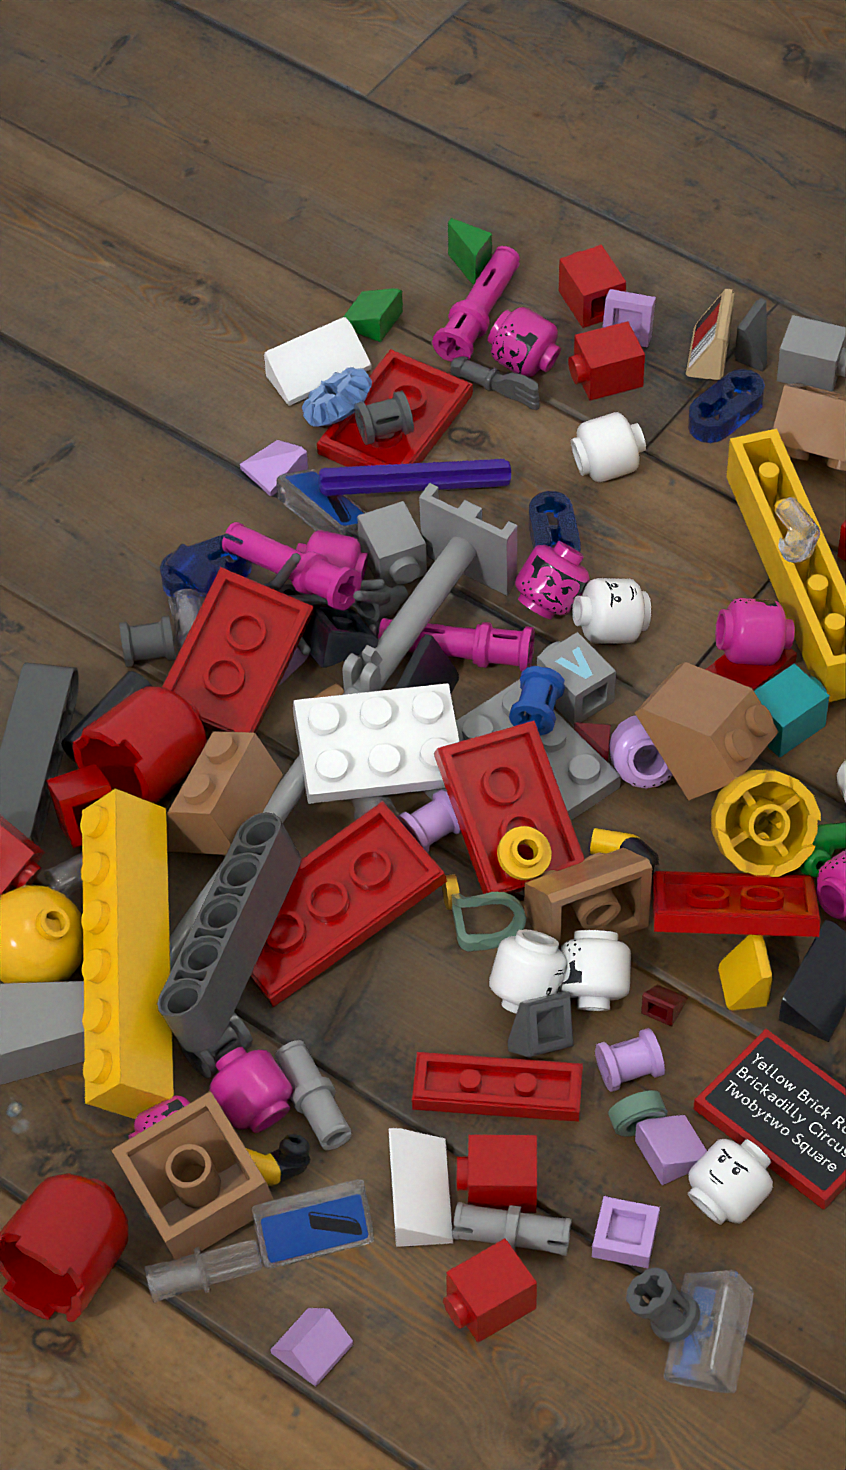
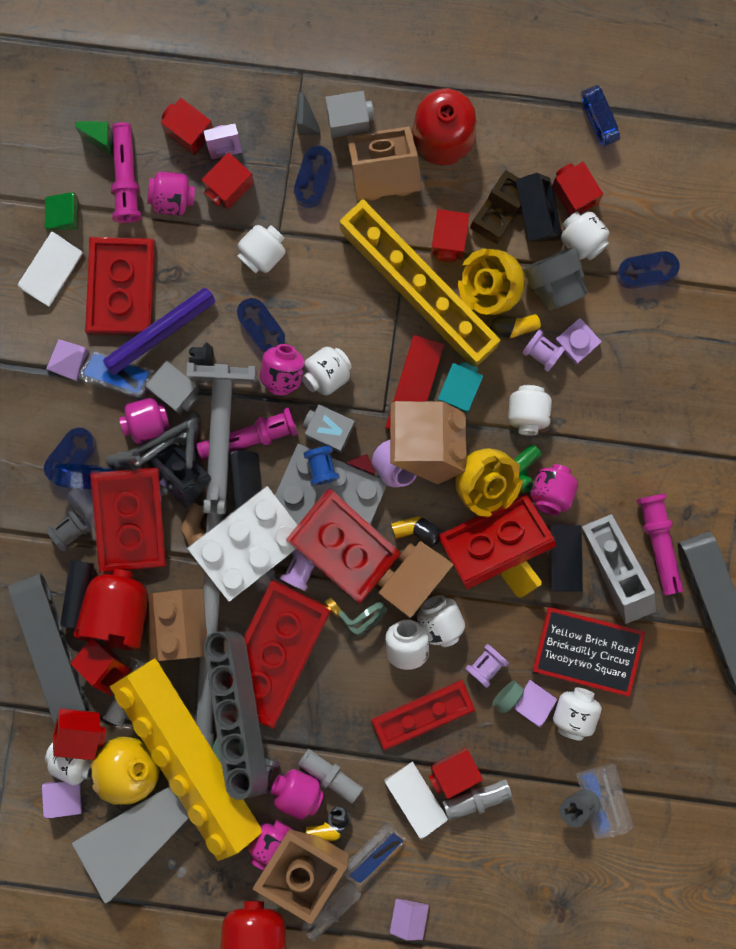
camera: 30 degrees left, 30 degrees up
dark pink pin [222,522,362,611] -> none
medium blue gear [301,367,372,427] -> none
dark grey bush [354,391,414,445] -> none
red brick [443,1238,537,1343] -> none
dark grey piece [450,356,539,410] -> none
yellow plate [497,826,551,880] -> none
dark grey slope [508,991,574,1057] -> none
lavender plate [592,1196,660,1268] -> none
dark red piece [641,984,688,1027] -> none
tan slope [686,289,734,380] -> none
dark pink head [715,598,794,666] -> none
clear arm [776,497,820,563] -> none

